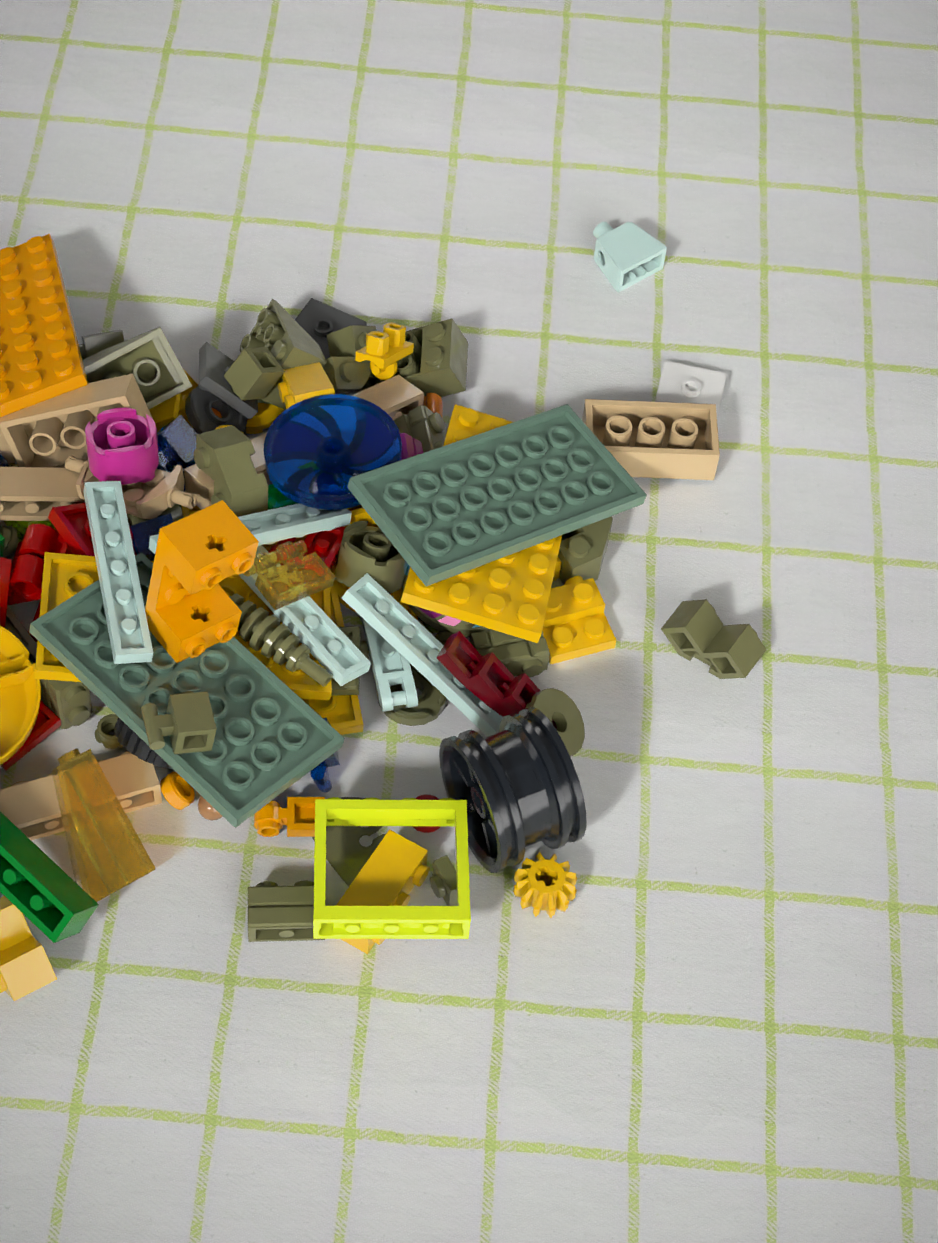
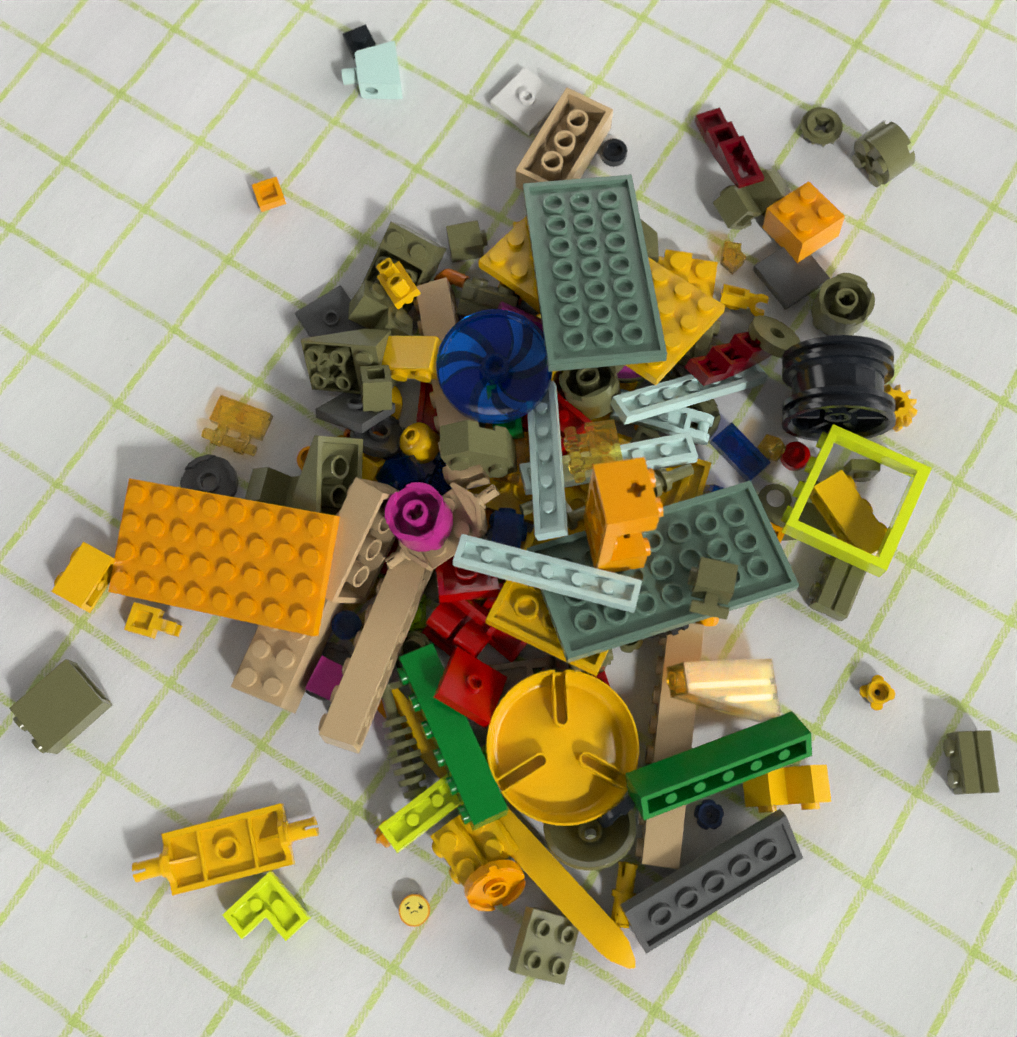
camera: 55 degrees left, 20 degrees up
none -> dark grey tile [180,454,239,497]
none -> clear yellow plate [201,395,273,456]
none -> light orange plate [252,176,287,212]
none -> black plate [343,24,376,60]
none -> olive brick [446,220,488,263]
none -> black tile [601,139,627,167]
none -> dark red slope [695,107,764,189]
none -> clear blue plate [710,423,771,482]
none -> clear yellow piece [720,241,747,275]
none -> yellow plate [720,284,769,317]
none -> dark grey tile [753,247,830,310]
none -> clear yellow piece [754,434,787,462]
none -> light orange brick [763,181,845,263]
none -> olive gear [800,107,843,148]
none -> olive brick [811,273,875,336]
none -> olive brick [852,120,915,187]
none -> yellow plate [859,675,895,711]
none -> olive brick [943,730,1000,795]

